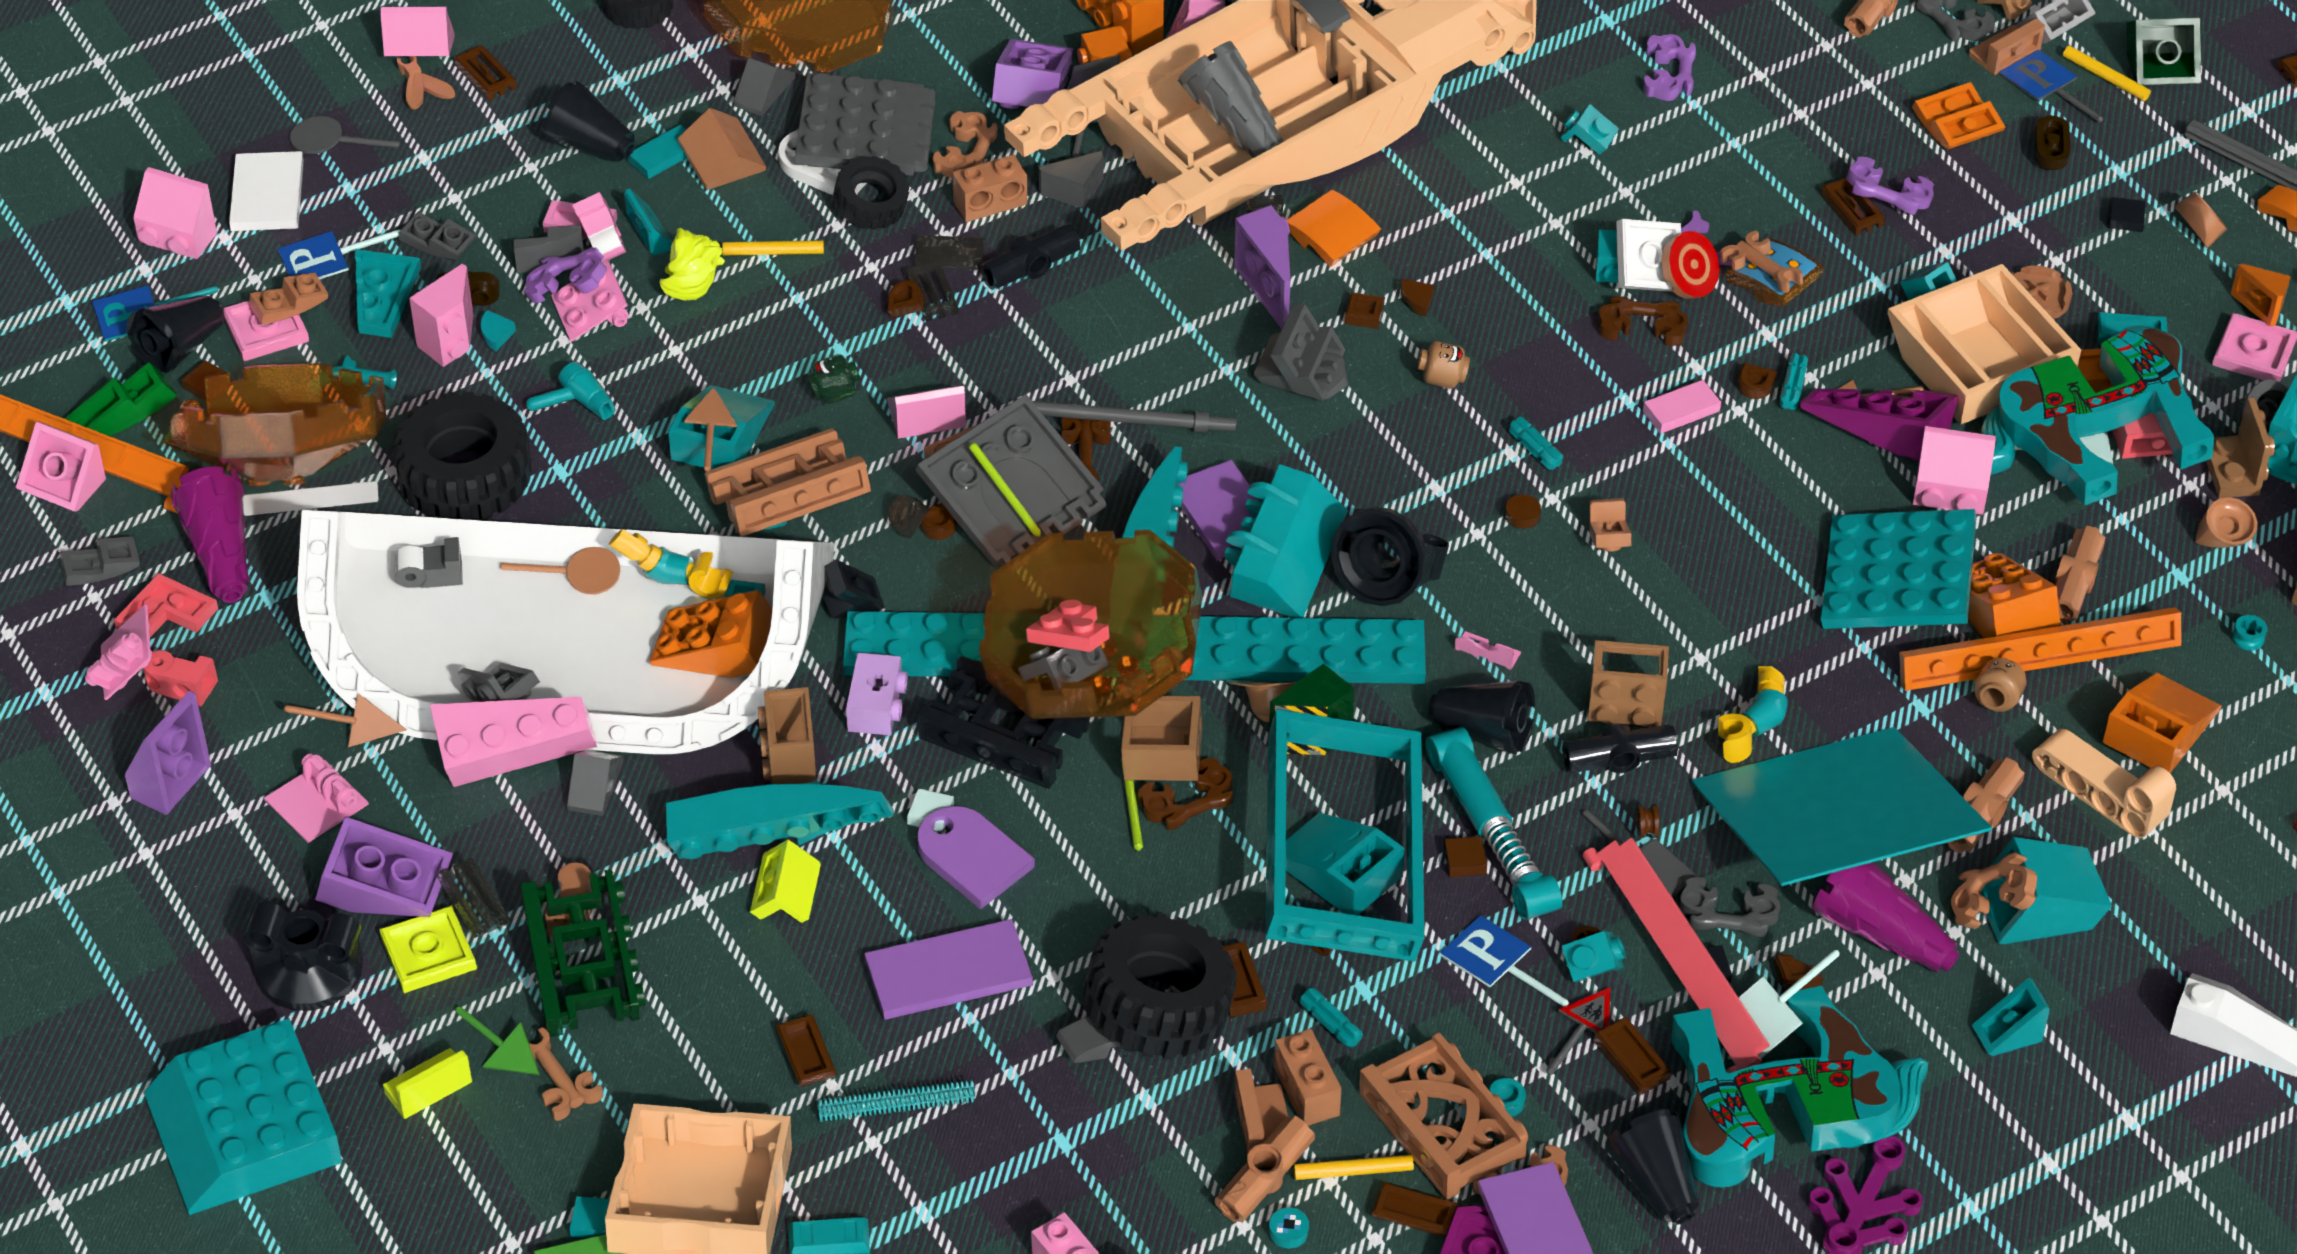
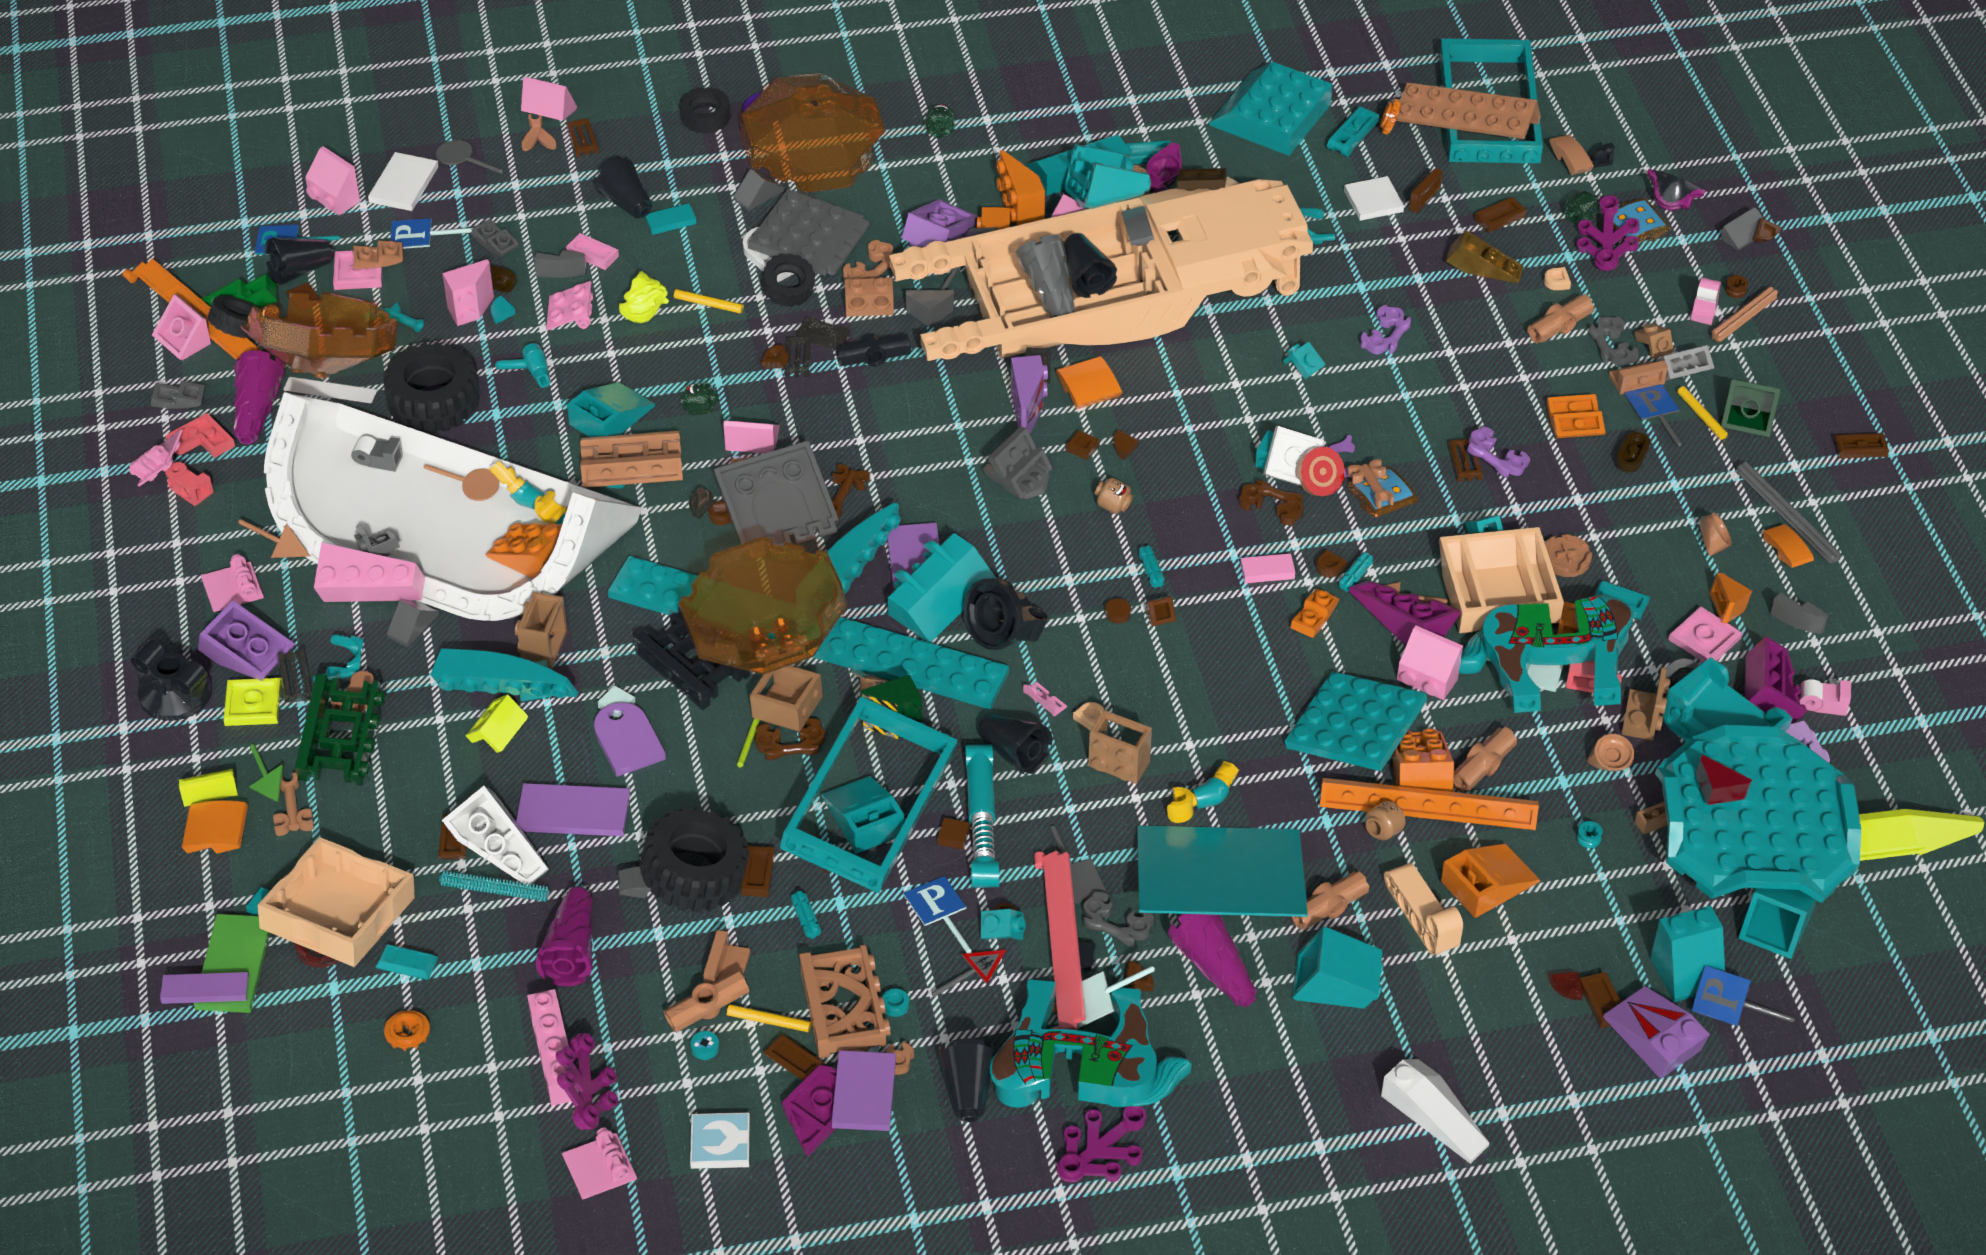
camera: 20 degrees right, 0 degrees up
medium lavender slope [125,690,211,815] -> none
teal slope [144,1018,342,1215] -> none
teal wing [355,249,421,338] -> none
medium lavender helmet [524,247,607,303] -> none
bright pink leg [572,192,626,262] -> none
teal slope [624,188,672,256] -> none
nougat slope [678,108,766,191] -> none
nougat piece [684,387,737,472] -> none
black slope [823,559,885,619] -> none
lavender brick [846,653,908,736] -> none
lime axle [969,442,1041,537] -> none
dark grey bracket [1018,645,1108,692] -> none
coral plate [1026,600,1109,652] -> none
dark grey bar [1032,401,1237,433] -> none
nougat brick [1274,1029,1341,1126] -> none
black piece [1562,724,1678,773] -> none
nougat bracket [1589,498,1631,551] -> none
reddish brown tile [1593,1017,1672,1096] -> none
reddish brown bush [1636,804,1659,839] -> none
nougat helmet [1951,853,2037,929] -> none
teal slope [1972,978,2050,1056] -> none
black tile [2109,197,2146,232] -> none
none -> orange slope [182,801,248,854]
none -> black tyre [207,295,265,338]
none -> teal helmet [313,634,364,682]
none -> white wedge [442,786,549,886]
none -> magenta cone [536,887,593,987]
none -> black cone [1064,233,1118,298]
none -> light nougat tile [1073,702,1104,731]
none -> reddish brown slope [1145,596,1177,627]
none -> orange slope [1290,589,1339,638]

